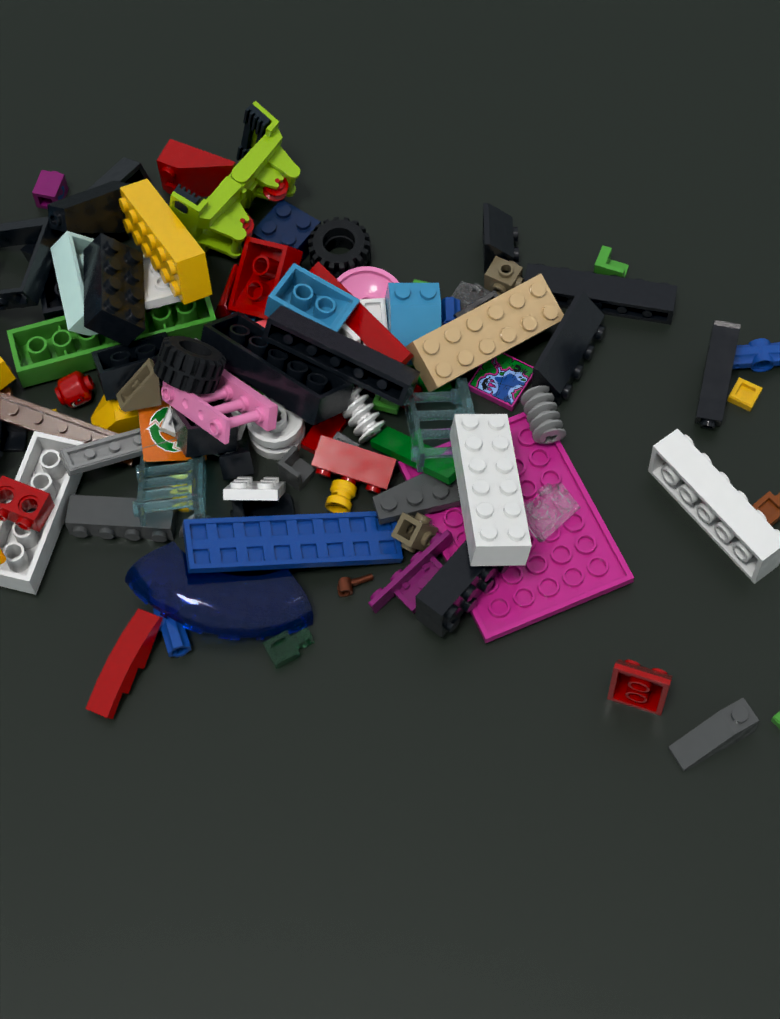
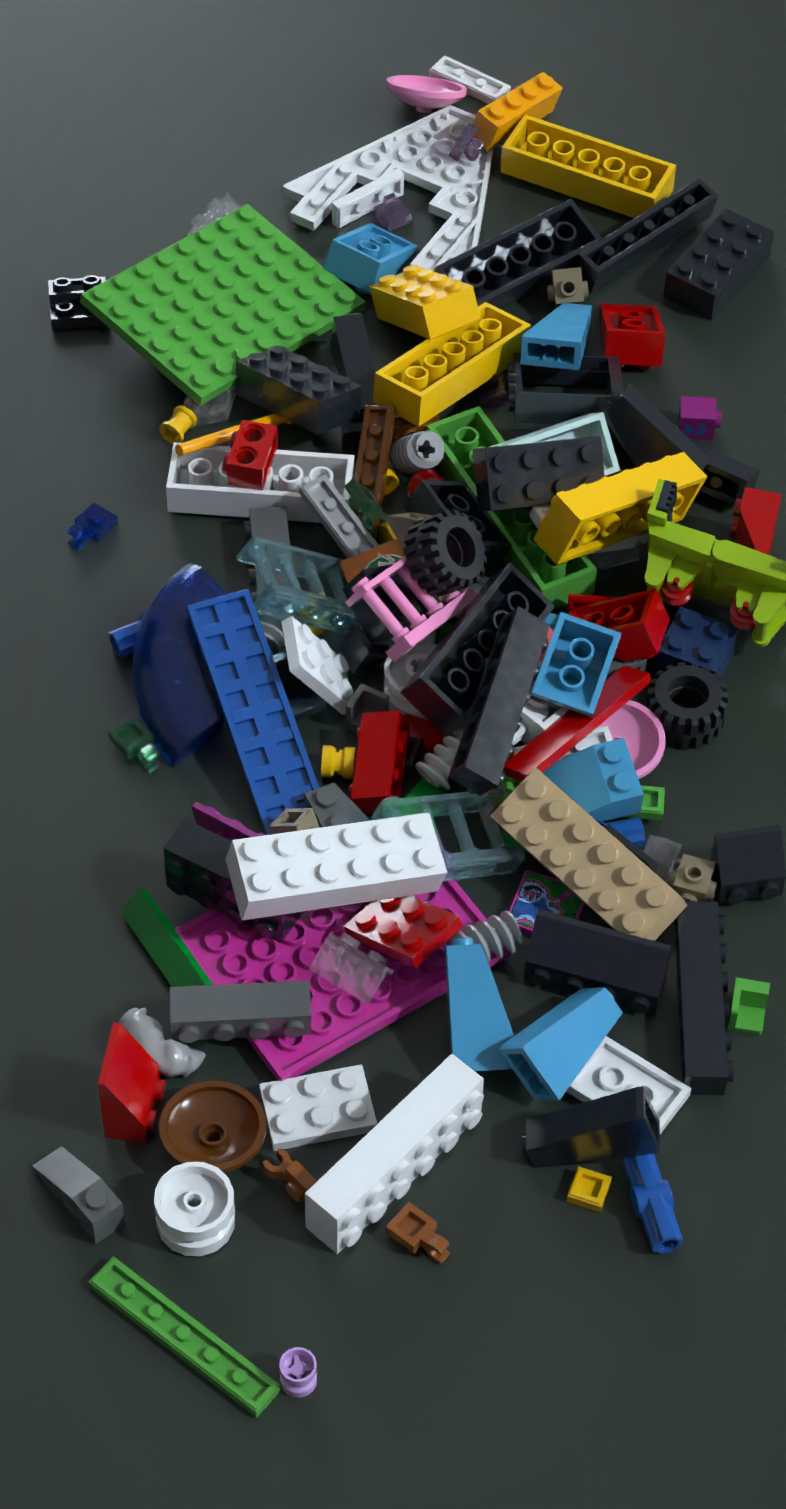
camera: 75 degrees right, 10 degrees down
red slope [85,608,163,719] -> none
copper hand [337,574,373,597] -> none
none -> clear blue plate [67,502,118,550]
none -> light grey animal [118,1007,206,1078]
none -> green tile [121,888,213,987]
none -> white wheel [154,1162,235,1256]
none -> reddish brown dish [159,1081,266,1173]
none -> dark grey brick [170,980,311,1043]
none -> white plate [259,1064,377,1151]
none -> dark orange plate [263,1148,317,1204]
none -> red plate [343,895,463,968]
none -> clear green plate [344,478,387,533]
none -> light grey piece [390,430,445,474]
none -> dark azure slope [444,938,514,1071]
none -> dark azure slope [499,987,623,1101]
none -> white plate [566,1036,691,1134]

